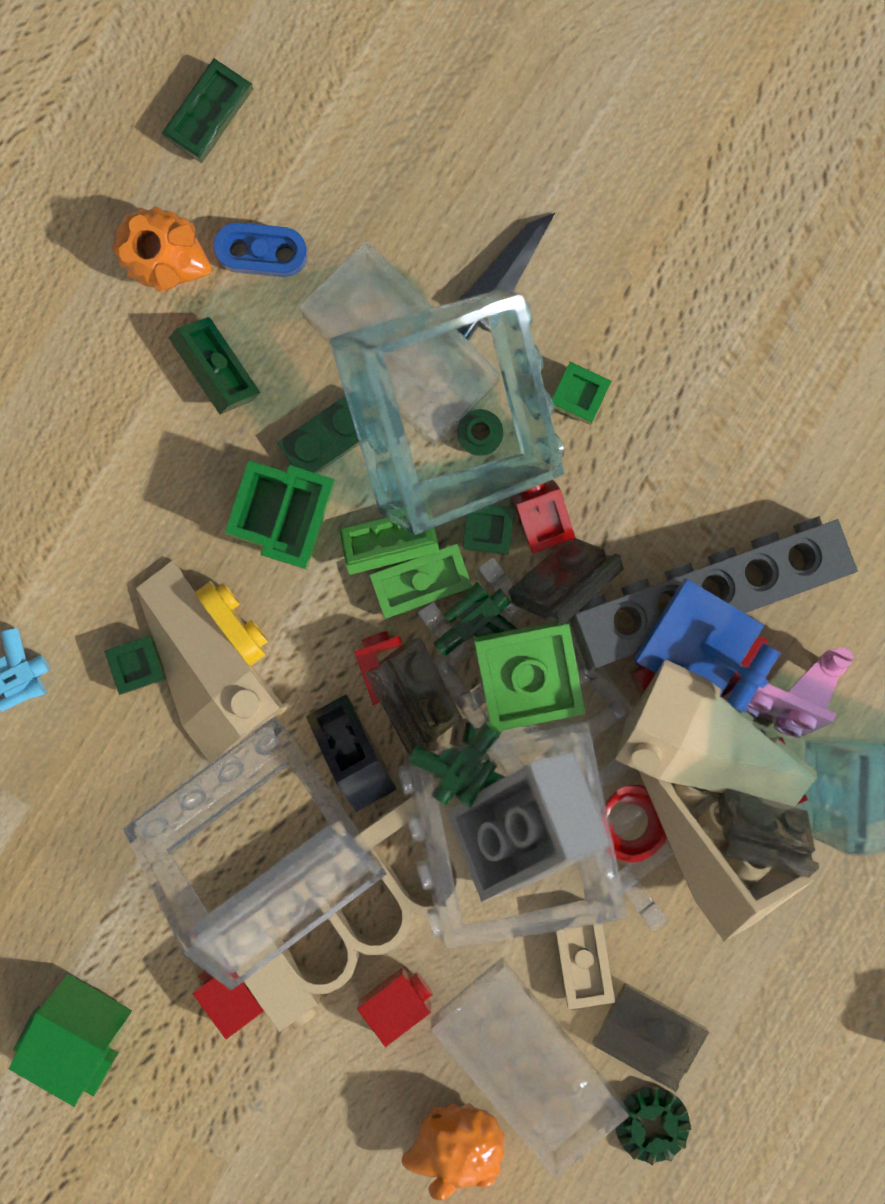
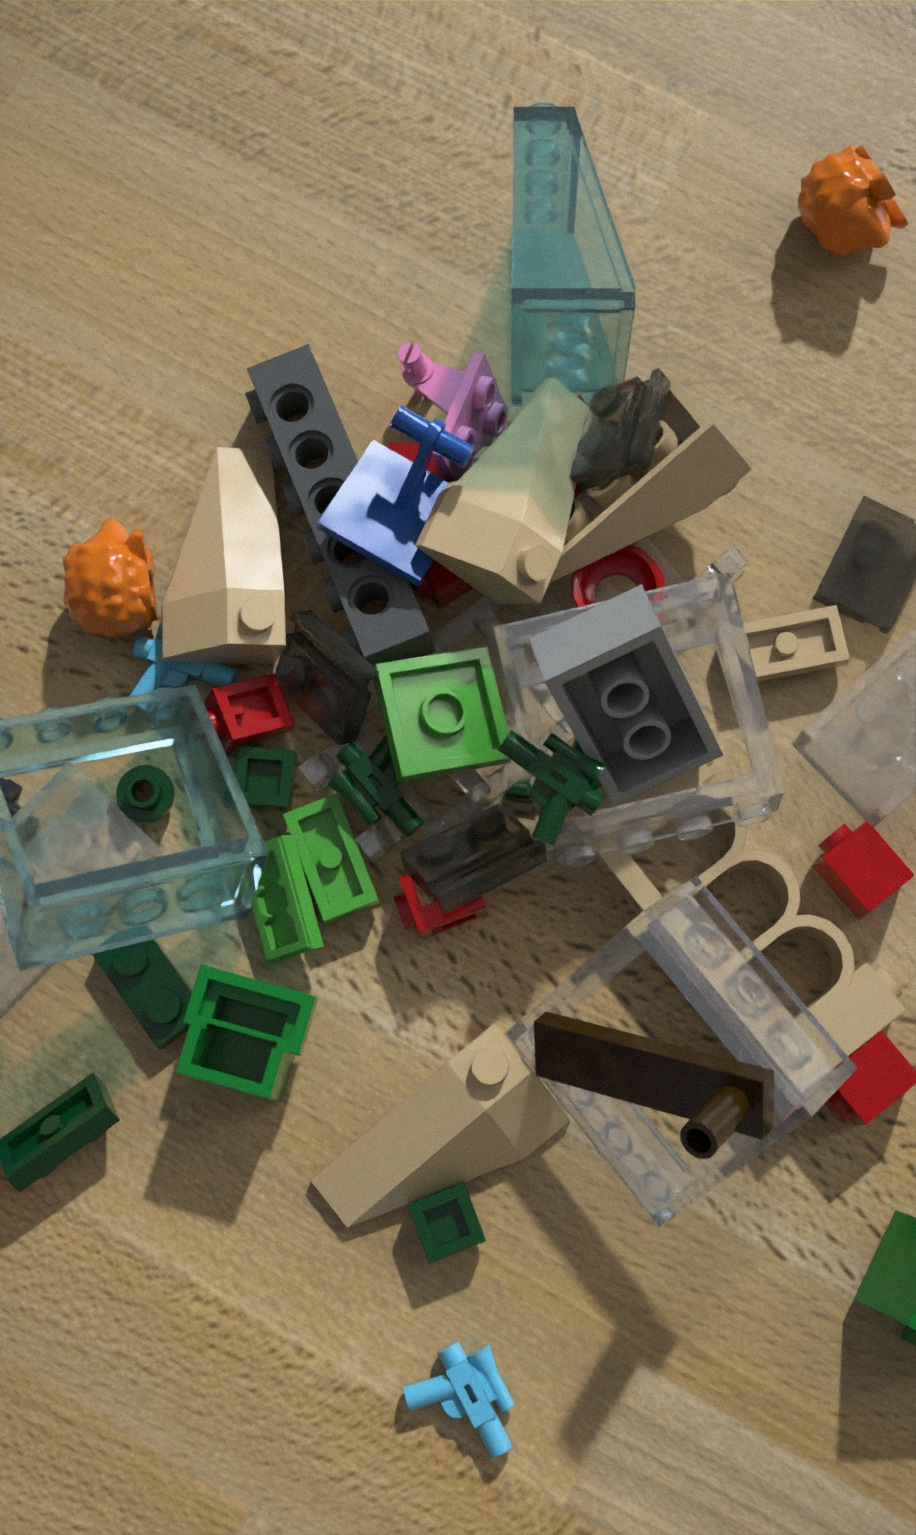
camera: 85 degrees left, 10 degrees down
yellow plate [195,581,268,666] -> none
black arch [306,694,397,812] -> none
green plate [549,362,612,425] -> none
none -> orange animal [63,519,158,638]
none -> medium azure piece [128,623,238,710]
none -> tan wedge [161,447,286,665]
none -> dark brown piece [534,1011,774,1159]

